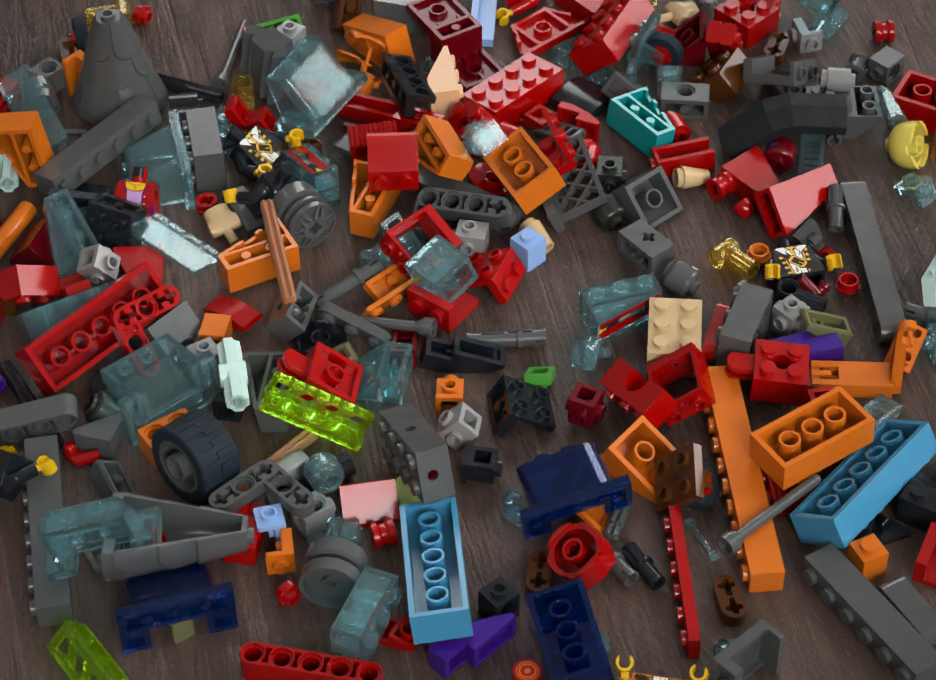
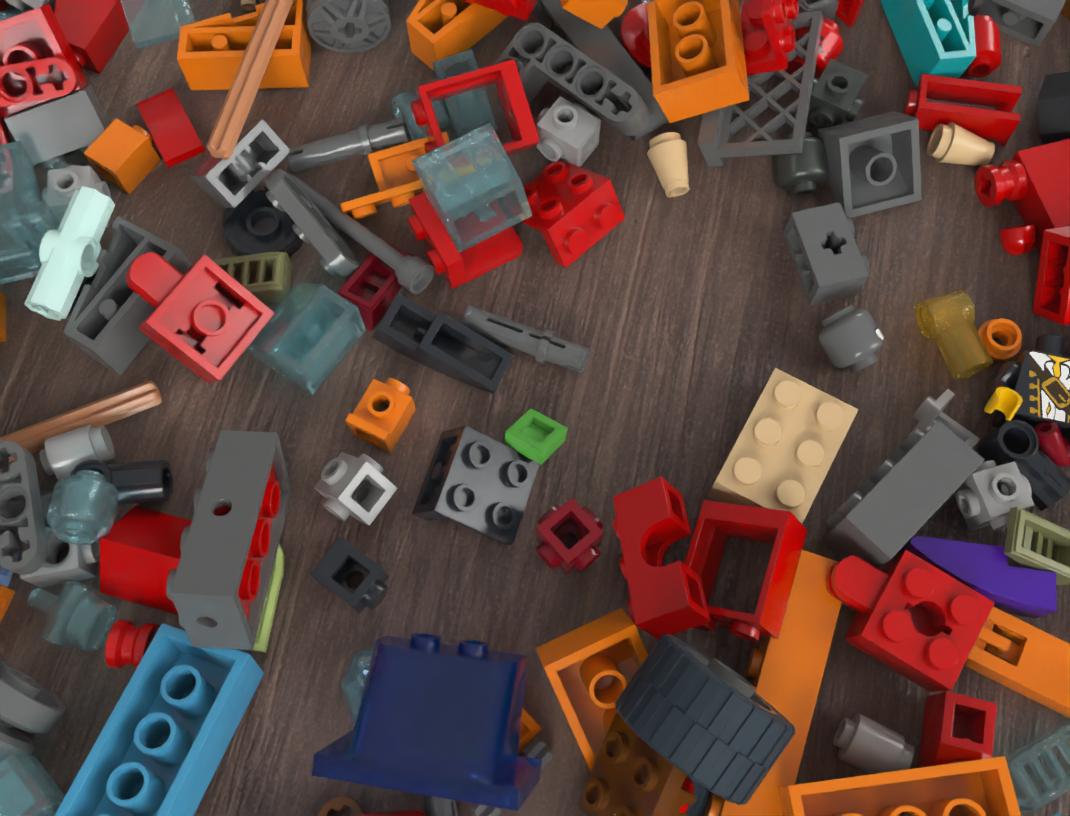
camera: 25 degrees right, 25 degrees up
clear neon green fence [258,371,375,452] -> none
light blue brick [510,226,546,273] -> none
clear light blue piece [569,335,611,371] -> none
clear light blue wedge [579,273,662,347] -> none
red beam [701,303,731,364] -> none
none -> black wheel [615,634,796,805]

